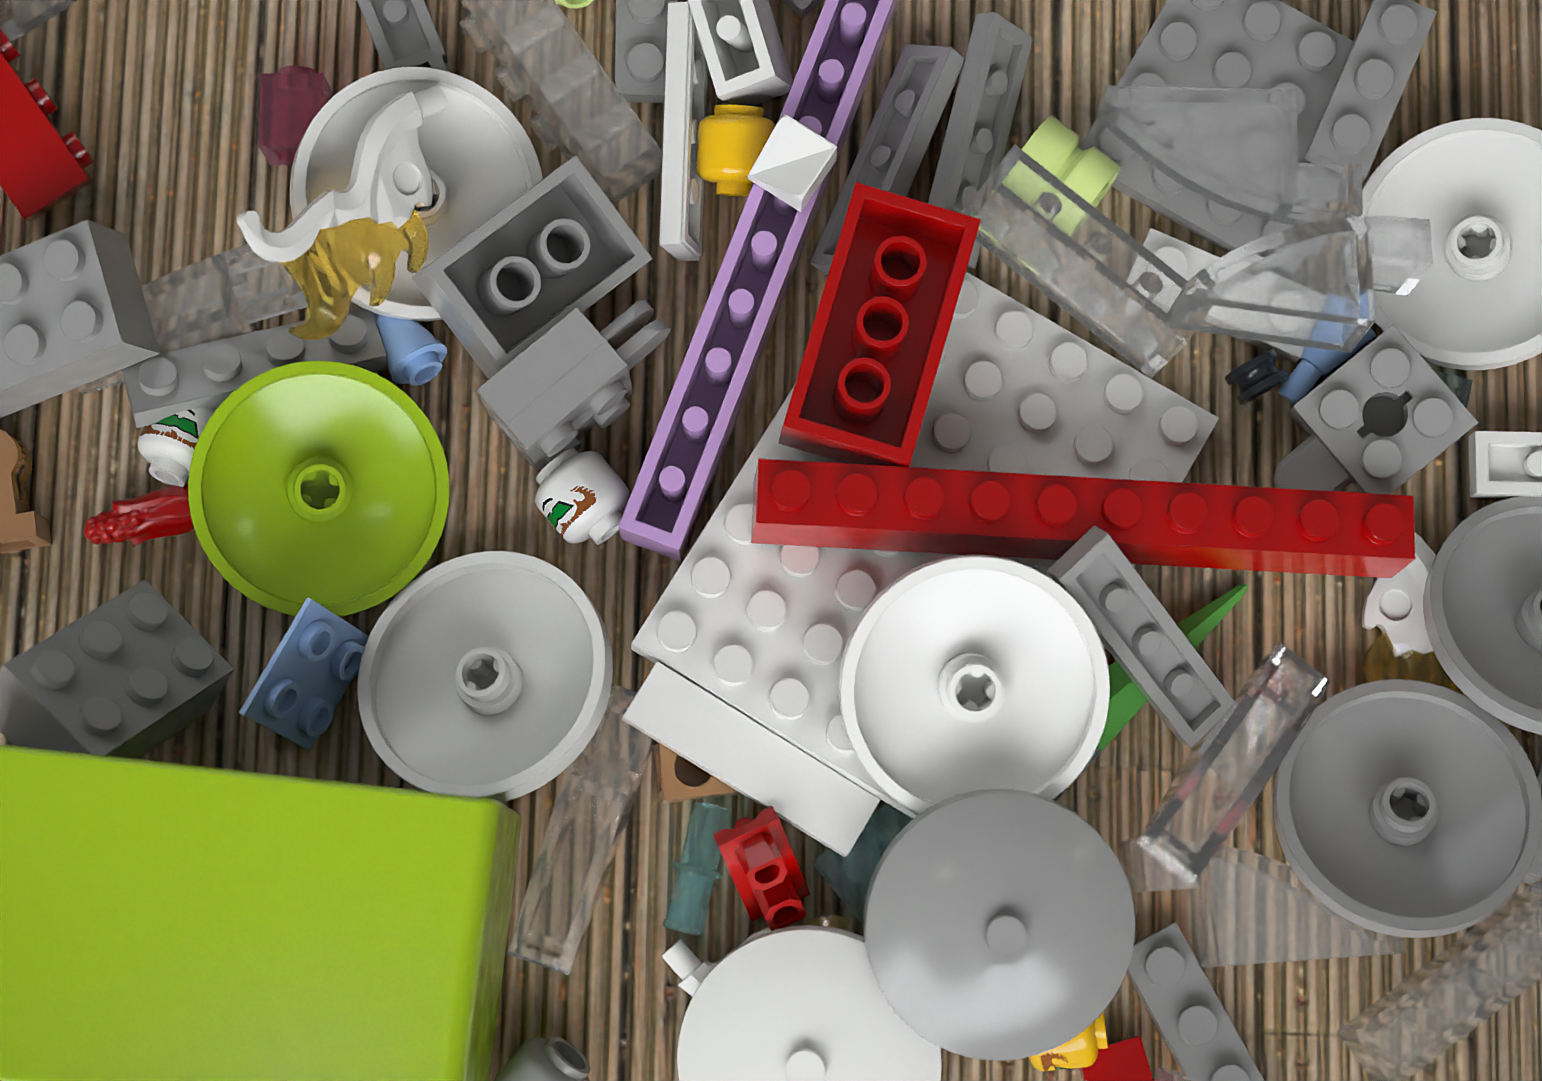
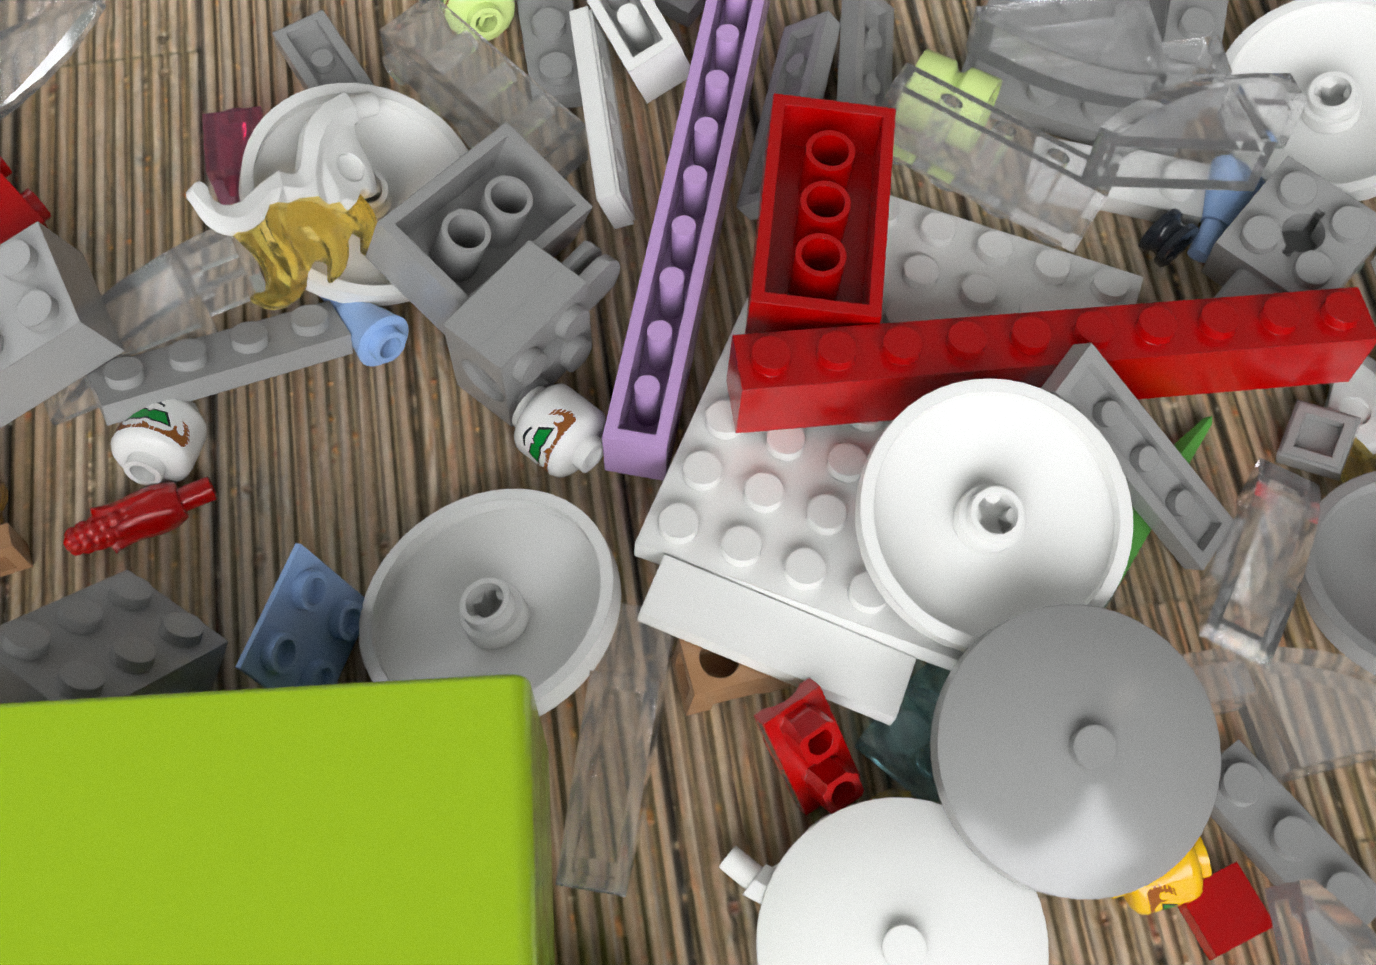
camera: 10 degrees left, 15 degrees down
lime dish [188,361,450,617] -> none
clear light blue axle [662,803,730,936] -> none
yellow head [696,105,776,197] -> none
white slope [748,114,837,212] -> none
none -> light grey tile [1276,400,1361,481]

